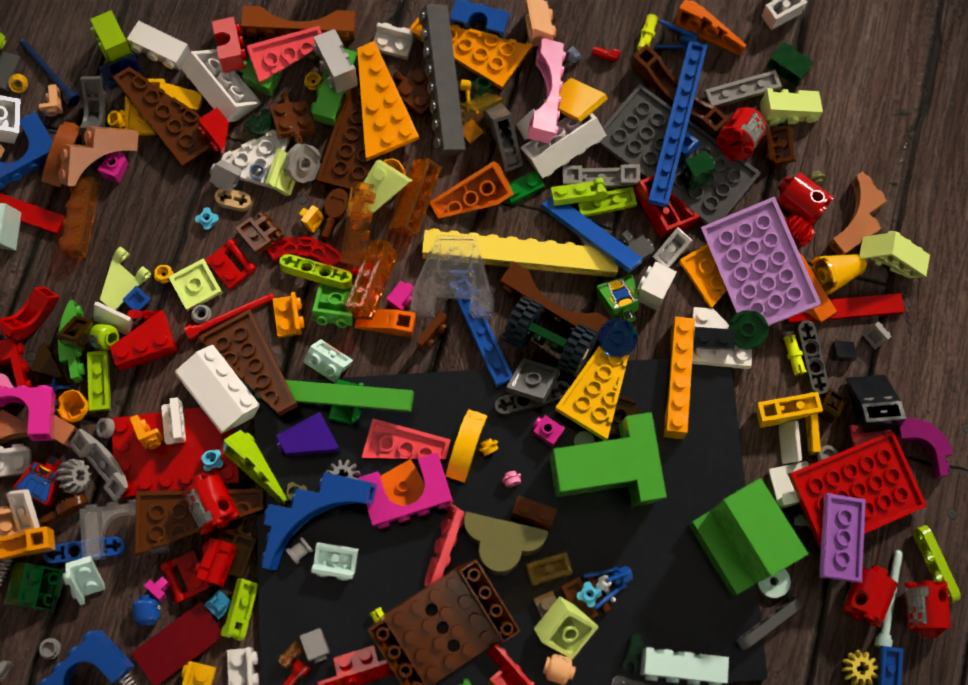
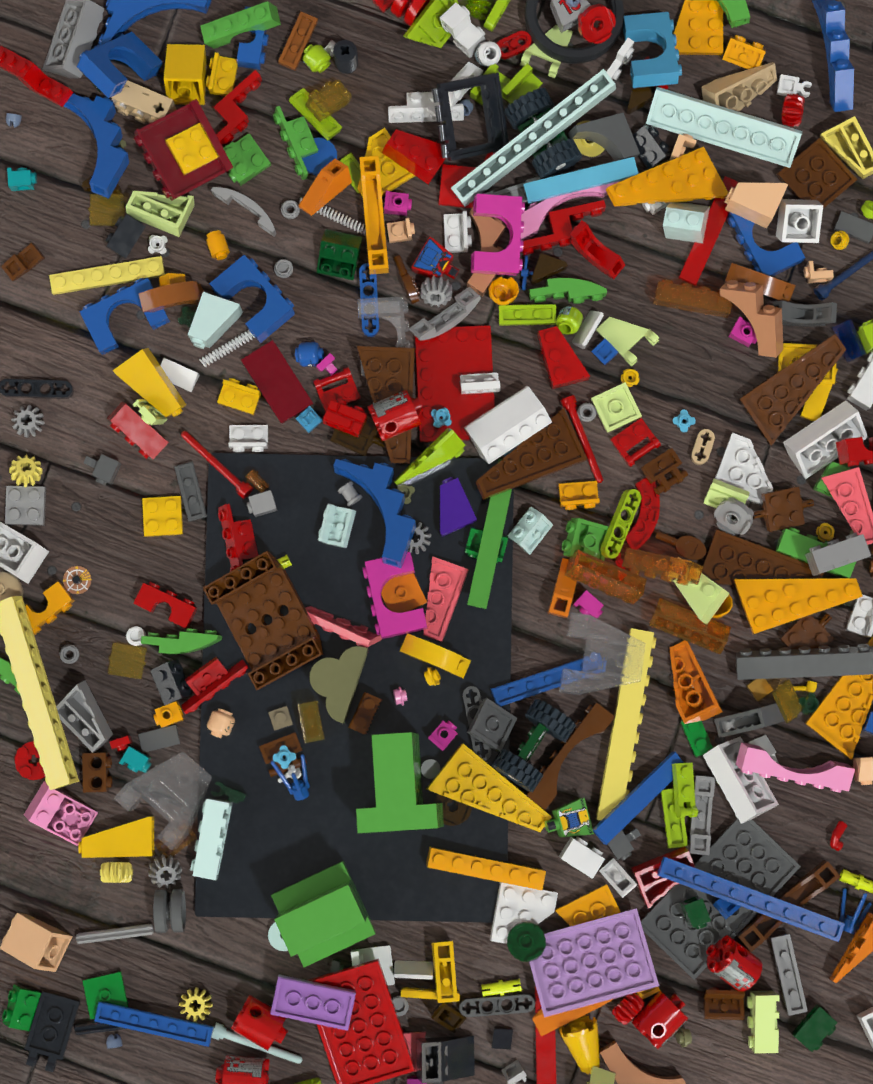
camera: 95 degrees right, 10 degrees up
white plate [6,489,40,532] -> none
dark brown slope [57,316,93,351] -> none
light aqua bracket [63,556,105,605] -> none
light grey tile [96,418,115,438] -> none
yellow plate [107,110,126,128] -> none
red piece [127,309,161,319] -> none
light orange bracket [130,415,164,449] -> none
red slope [197,108,229,156] -> none
light grey brick [209,160,242,191] -> none
lime plate [221,578,258,641] -> none
clear green hair [243,109,273,135] -> none
sand blue hinge [249,163,265,180] -> none
yellow tile [299,205,325,233] -> none
reddish brown plate [416,311,448,353] -> none
yellowish green slope [534,596,598,659] -> none
yellow tile [544,78,608,122] -> none
sand blue hinge [565,46,582,63] -> none
clear blue tile [598,318,638,358] -> none
black plate [693,327,735,351] -> none
dark grey beam [736,596,803,650] -> none

